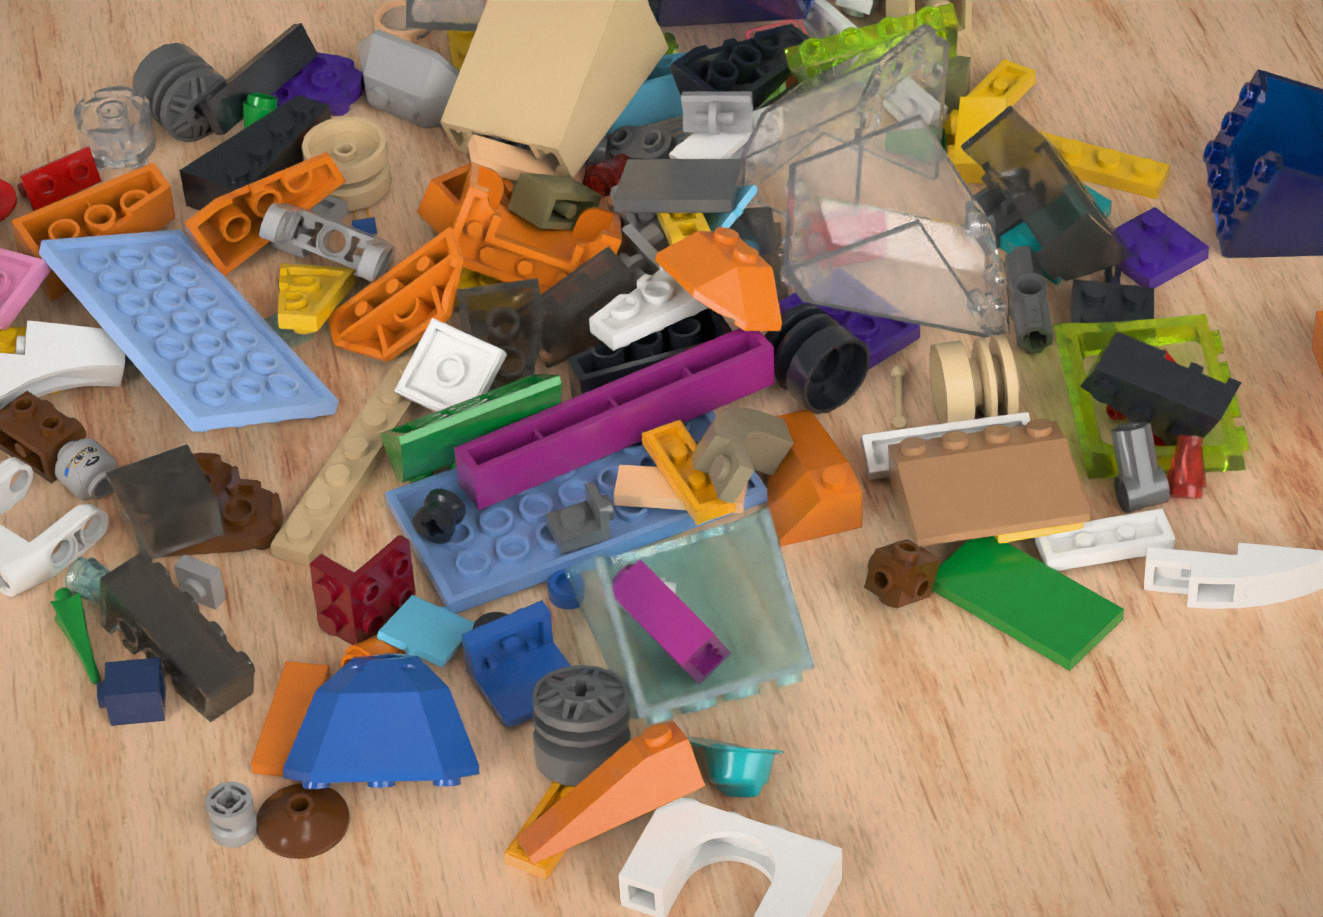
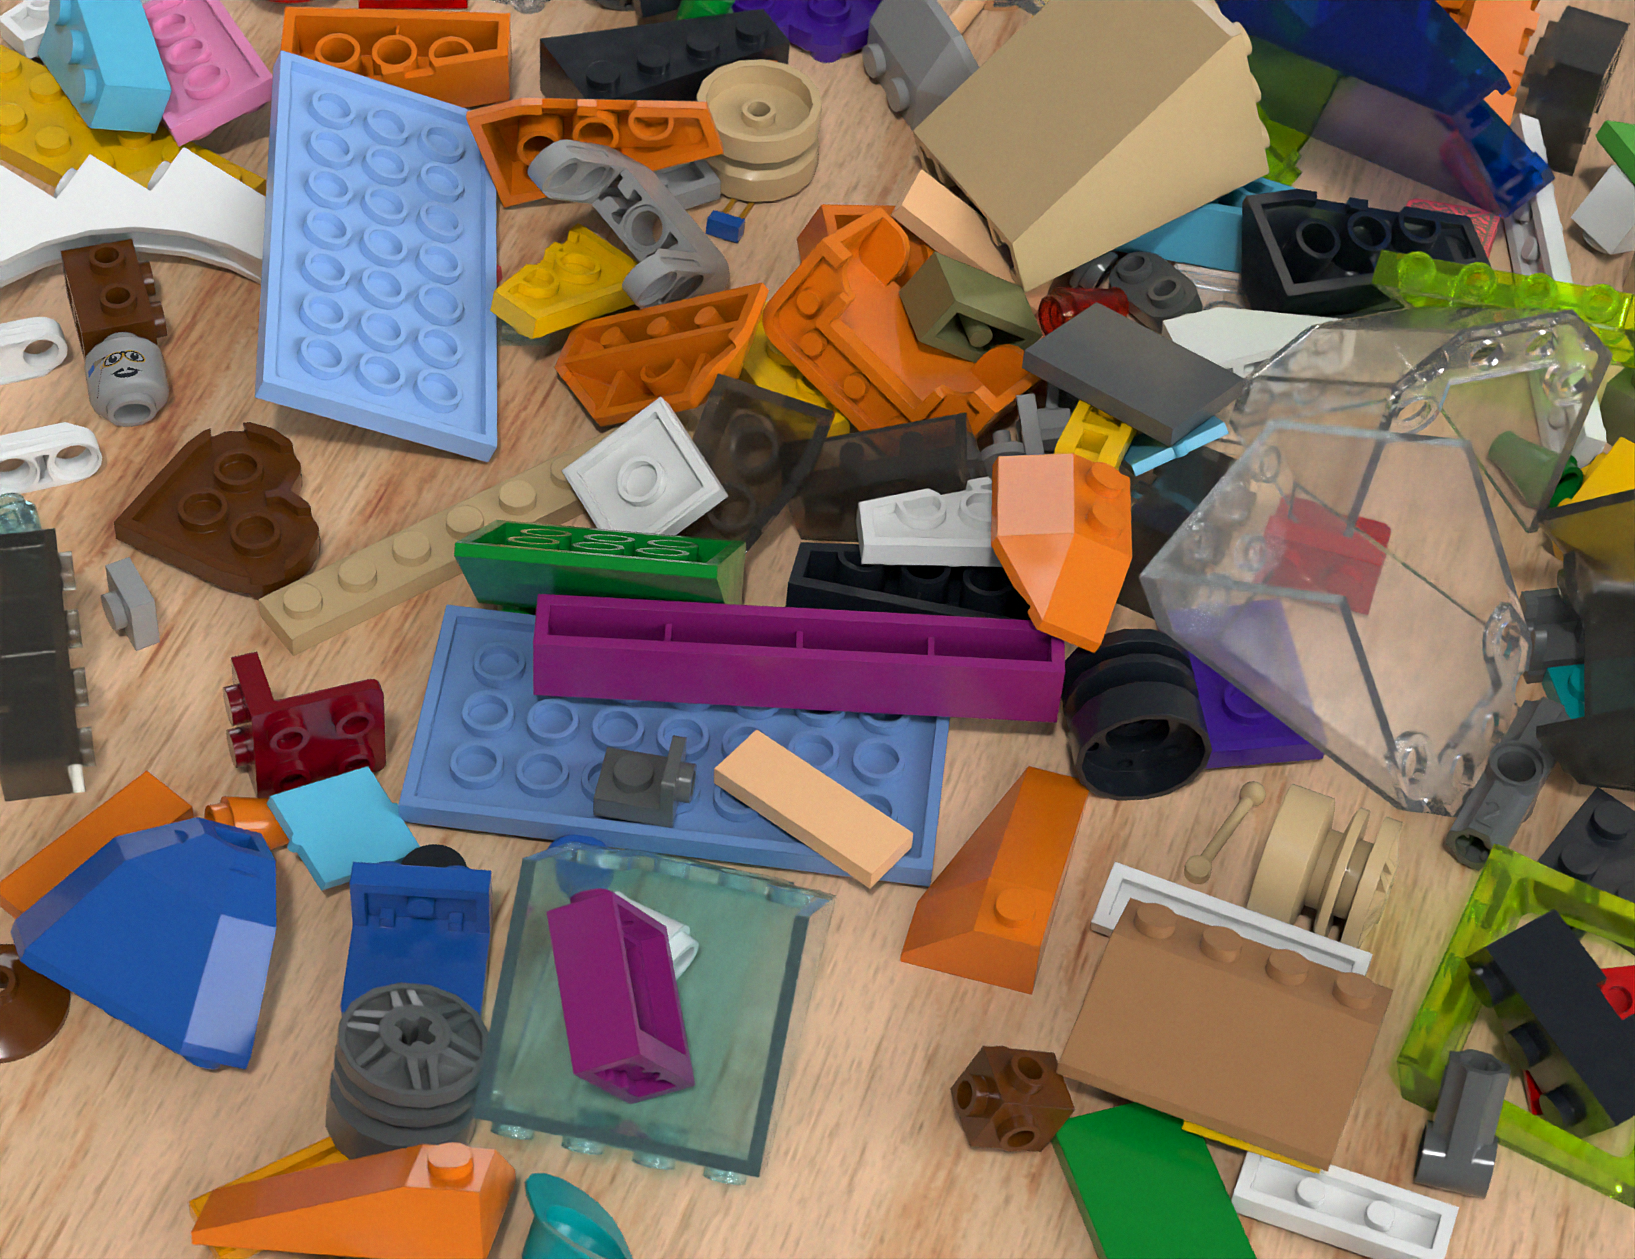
camera: 25 degrees right, 5 degrees up
clear smoke brick [106,444,224,563] -> none
black wheel [413,489,466,544] -> none
light orange tile [642,420,736,525] -> none
light grey hips [681,91,754,135] -> none
dark tan arch [692,407,794,504] -> none
clear red cone [1166,436,1207,499] -> none

